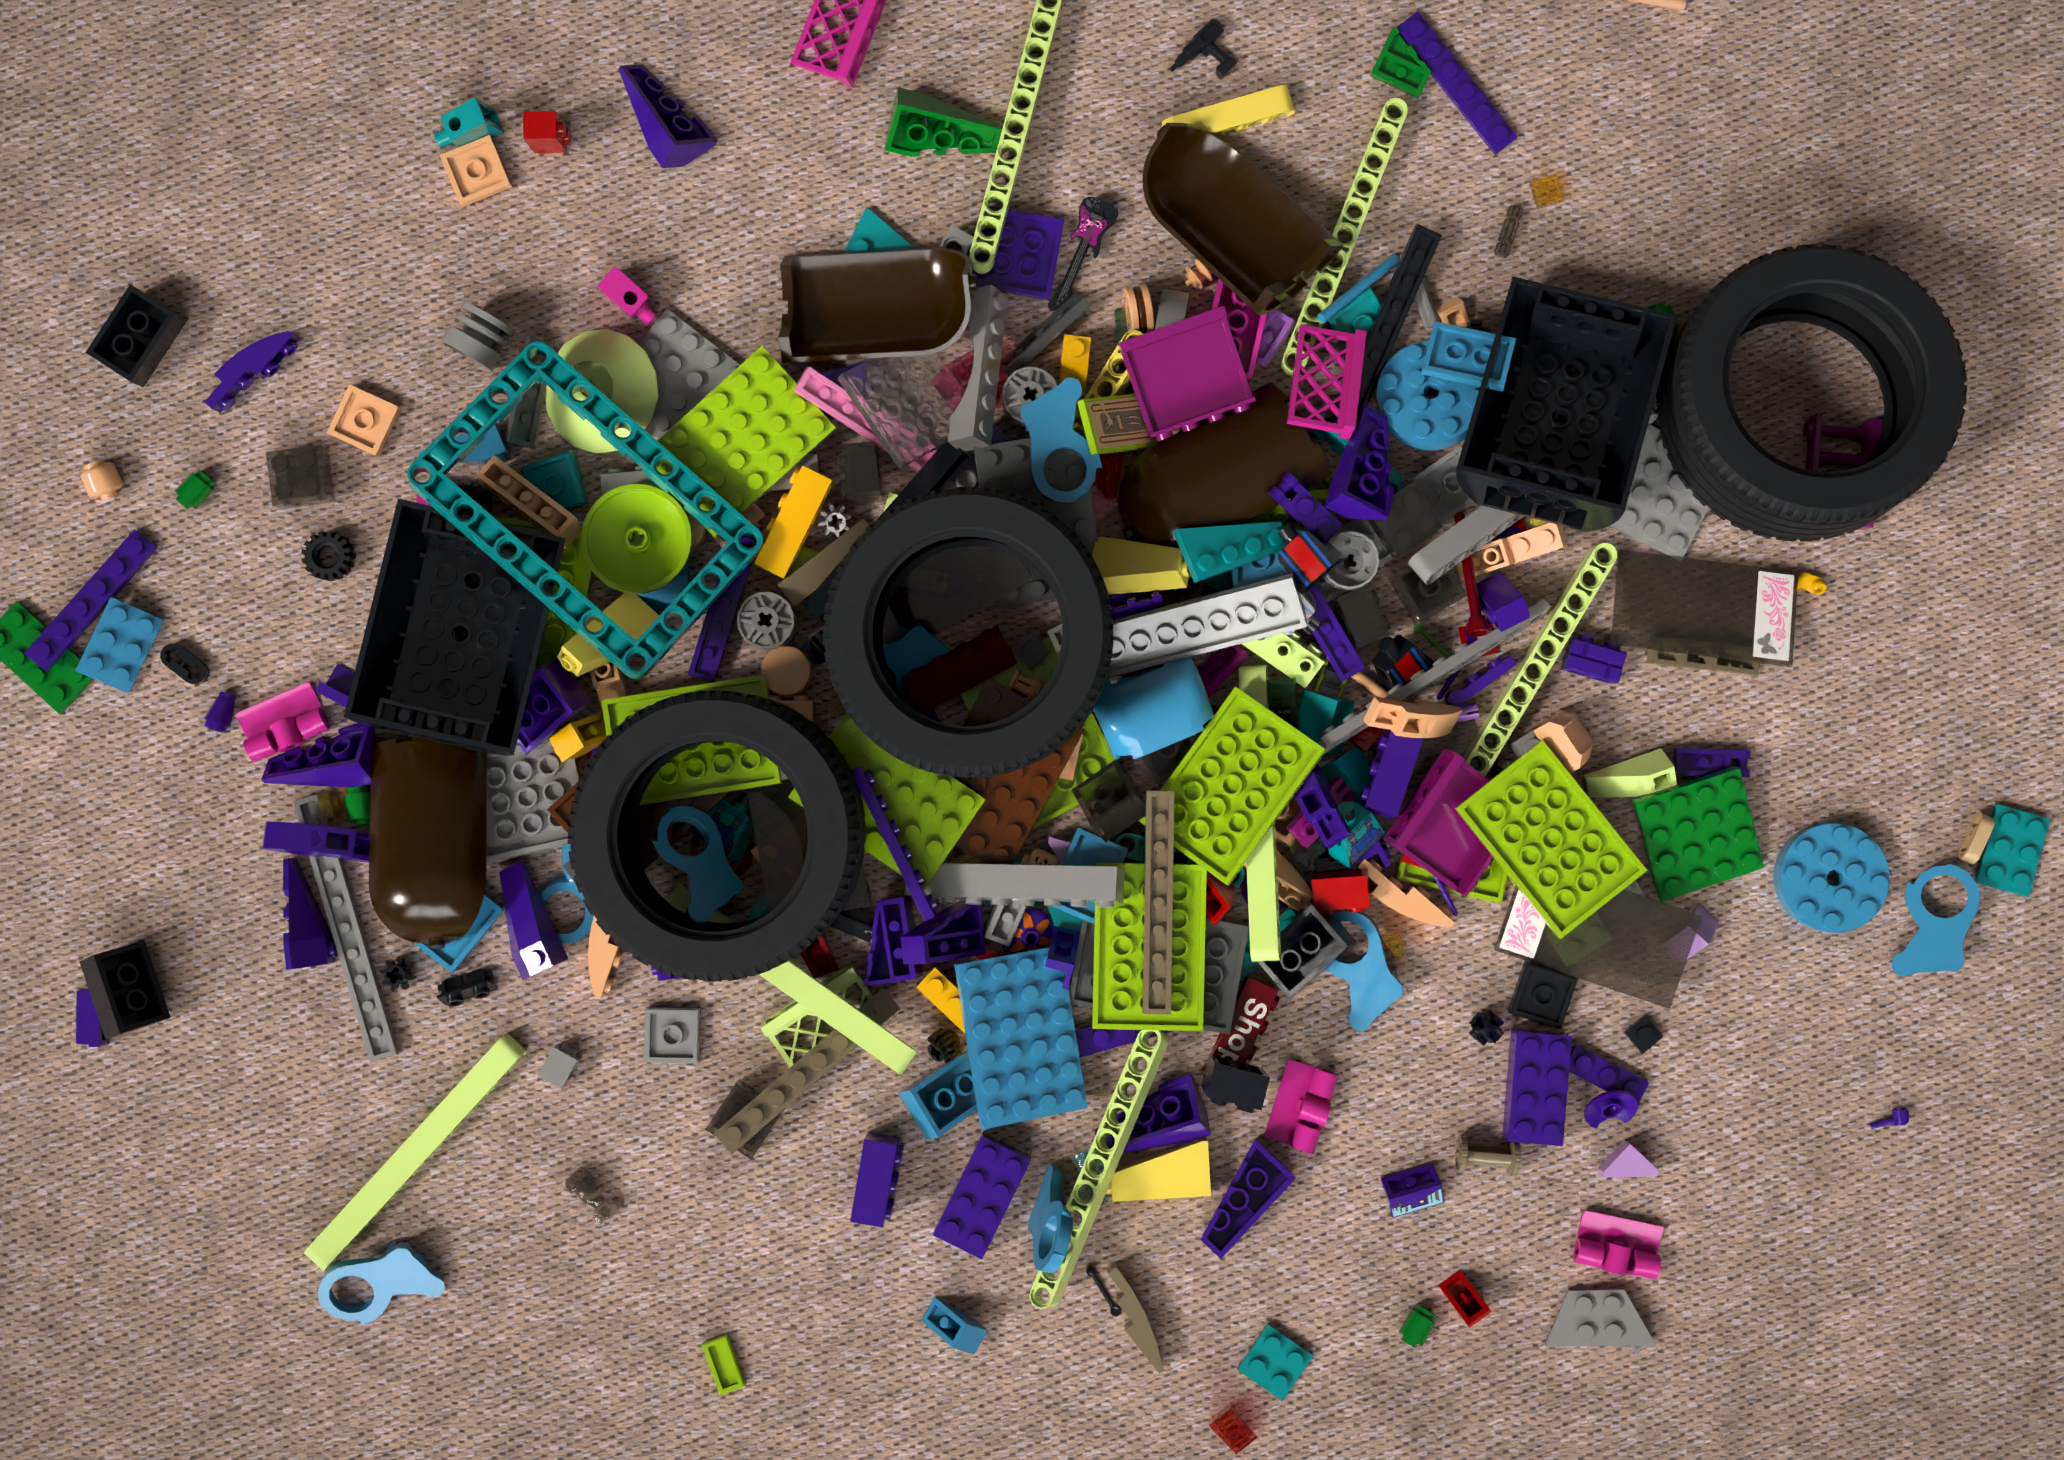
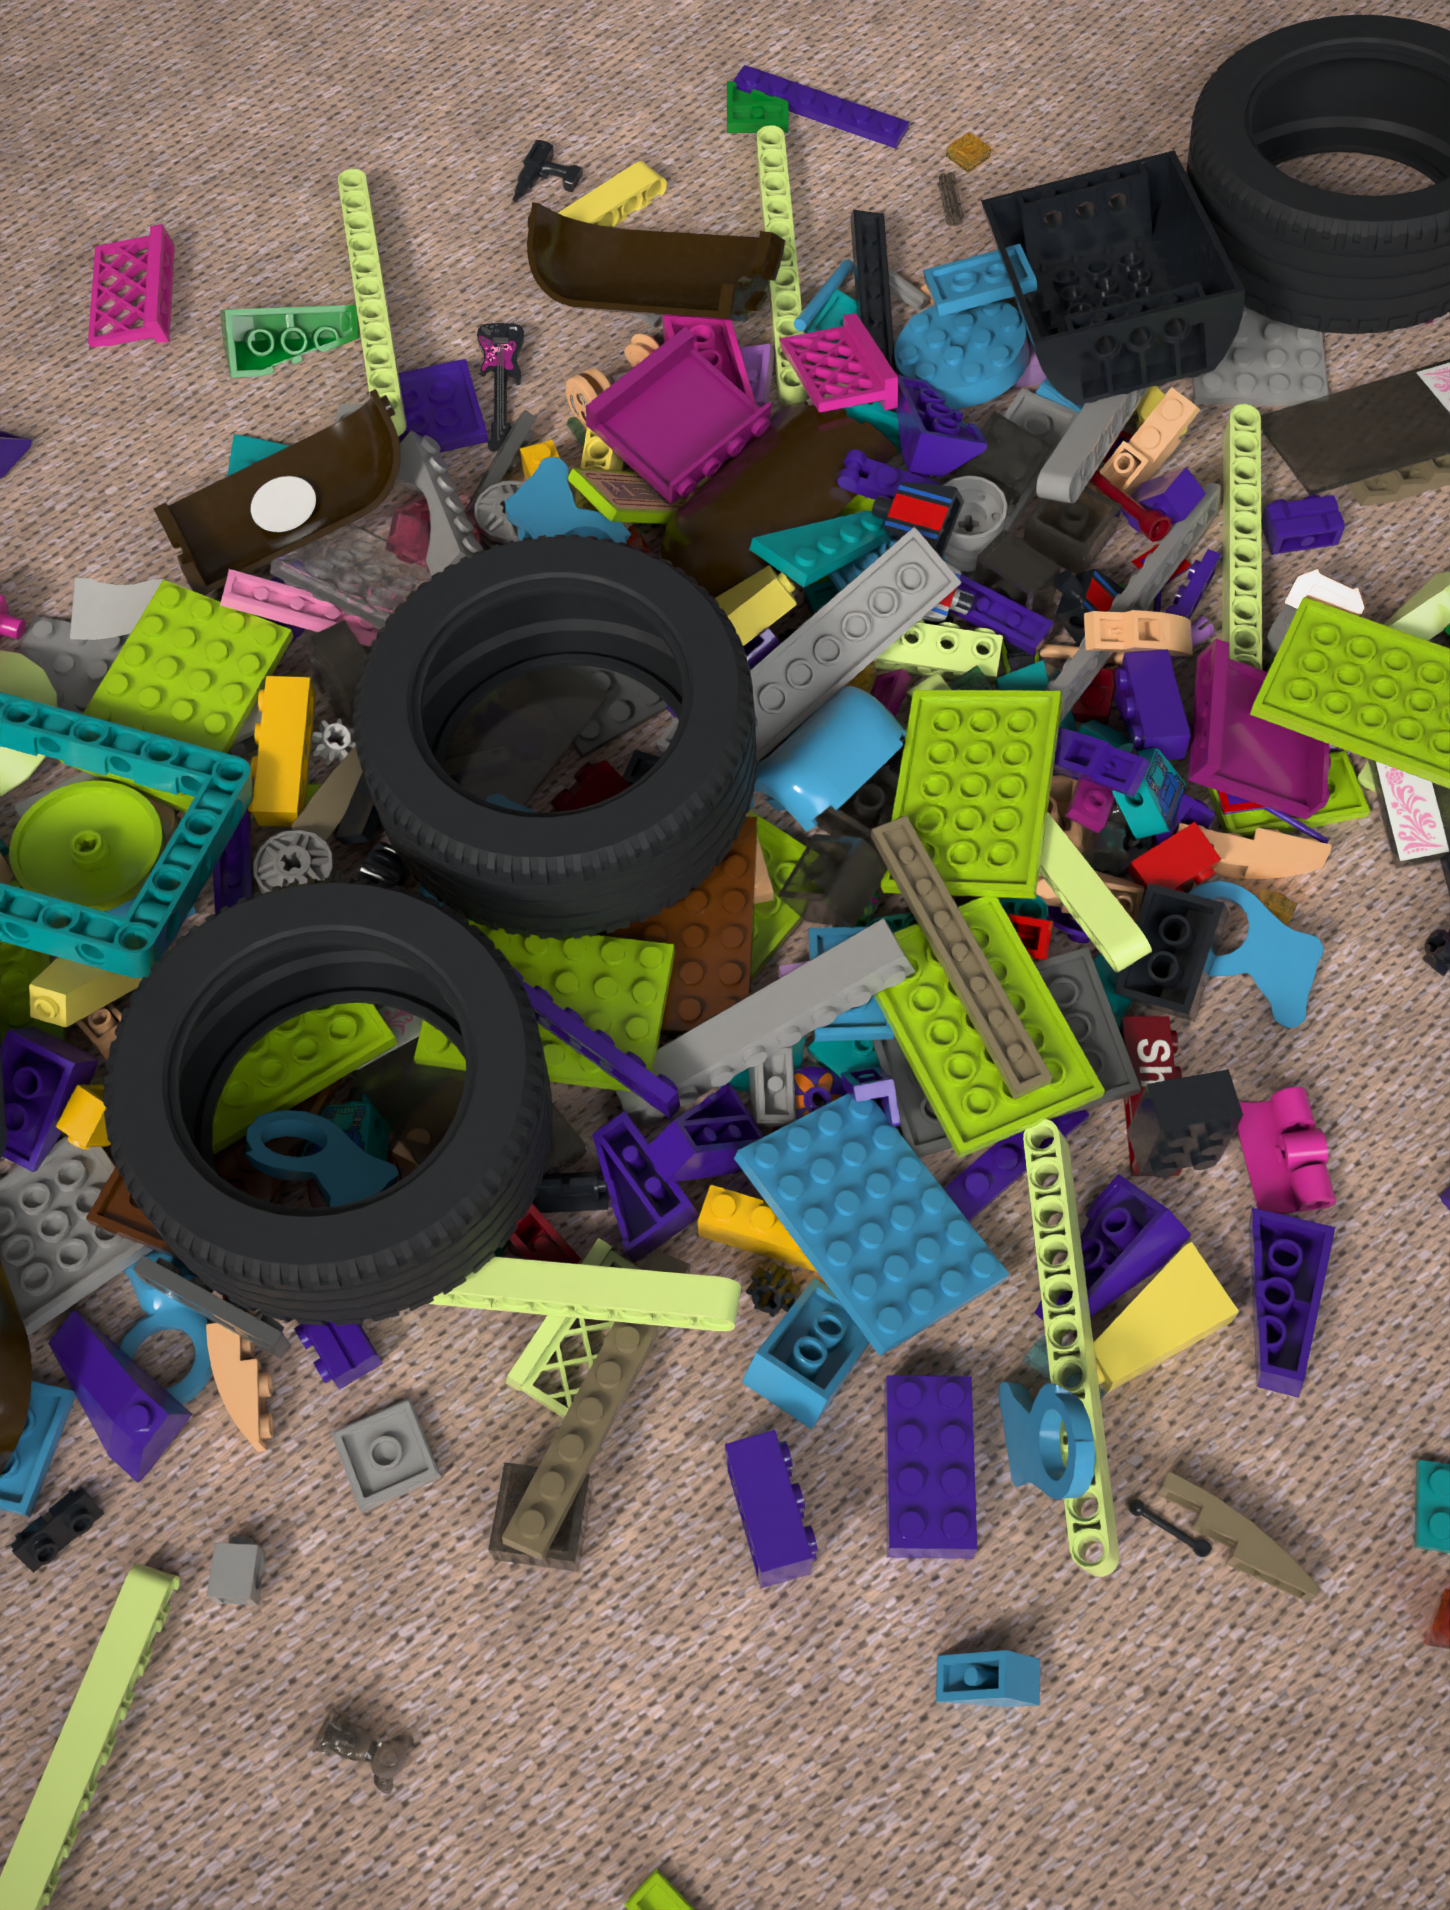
camera: 25 degrees left, 25 degrees down
none -> white sticker [70,578,165,640]
none -> white sticker [251,476,316,532]

